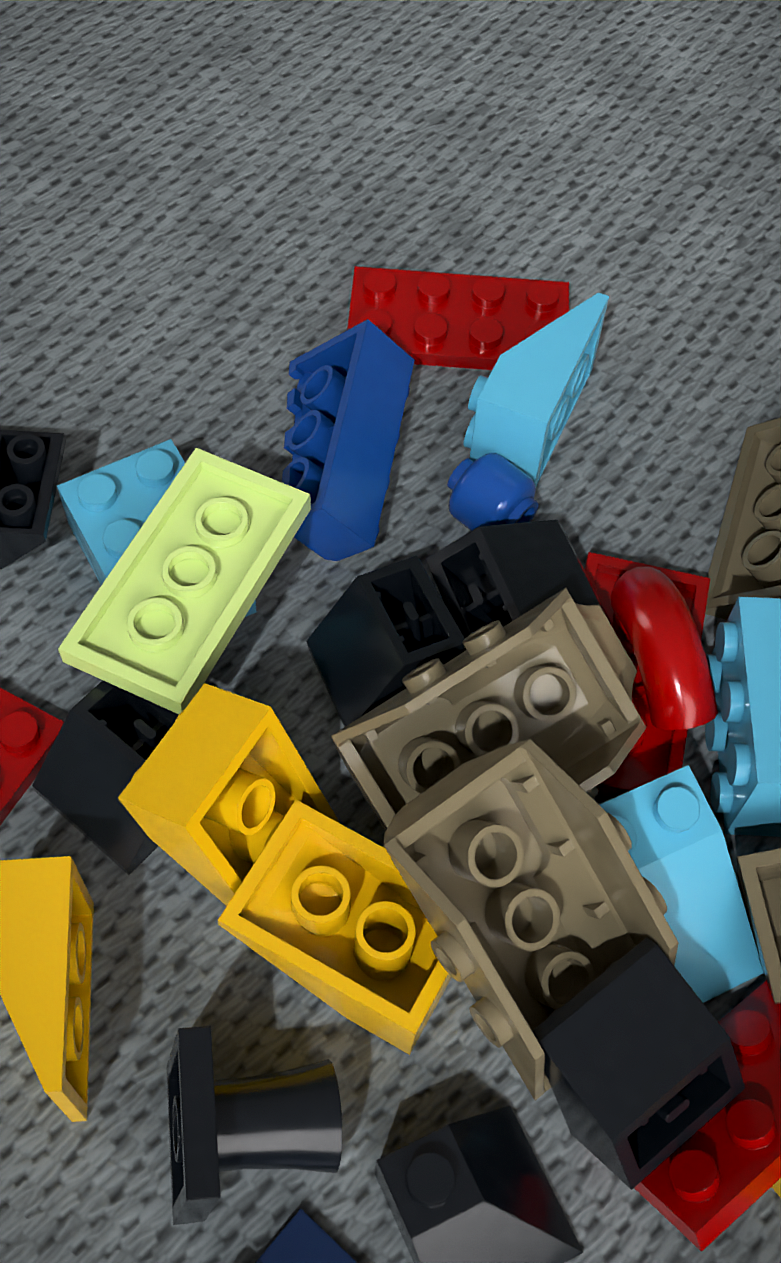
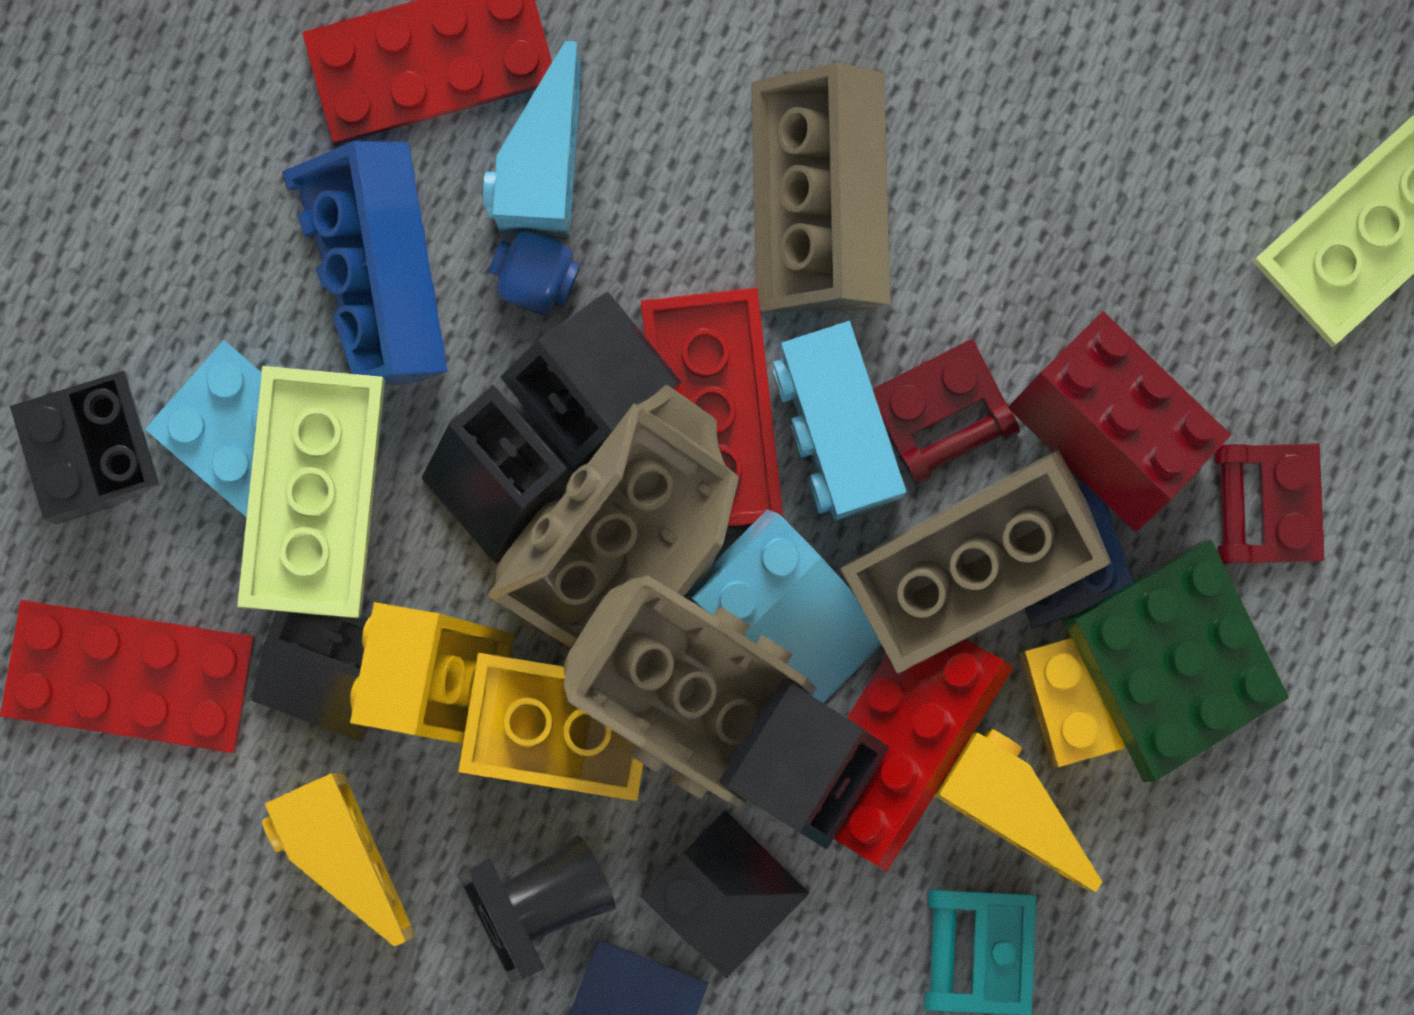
camera: 15 degrees left, 25 degrees up
red cylinder [611,567,718,730] -> none

